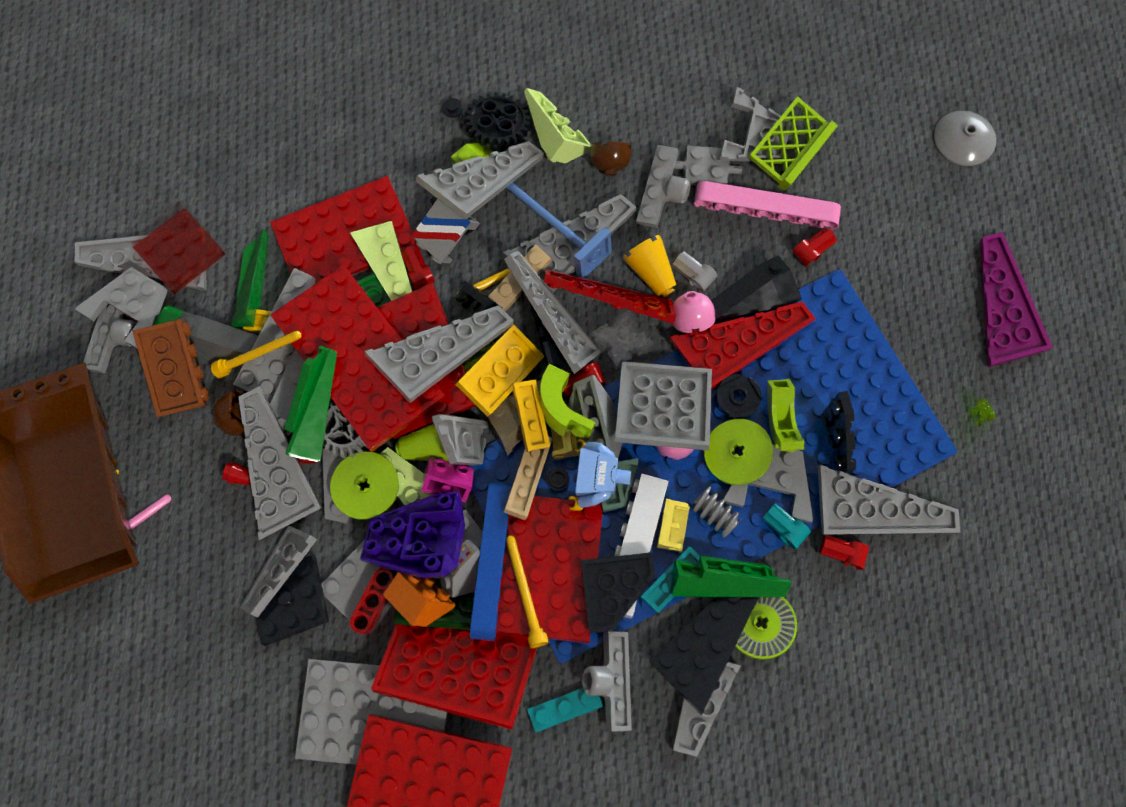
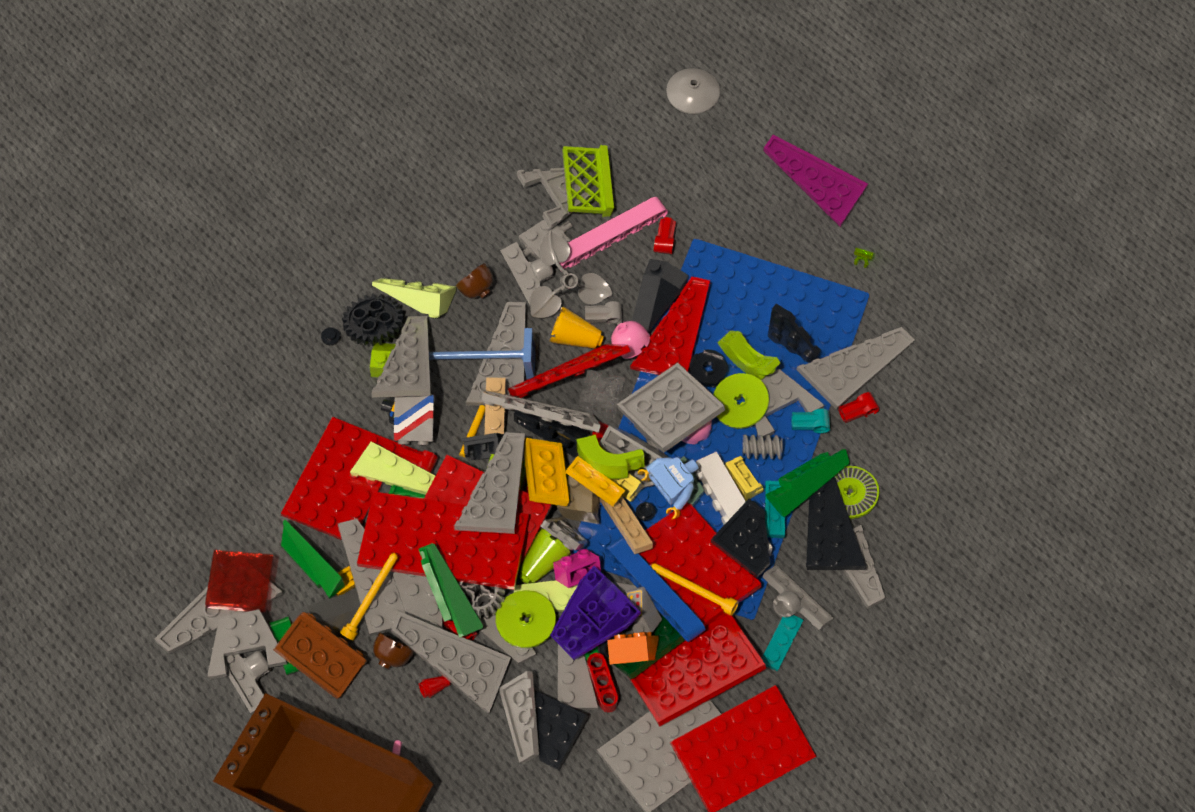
camera: 45 degrees left, 10 degrees down
none -> light grey plant [530,231,612,318]

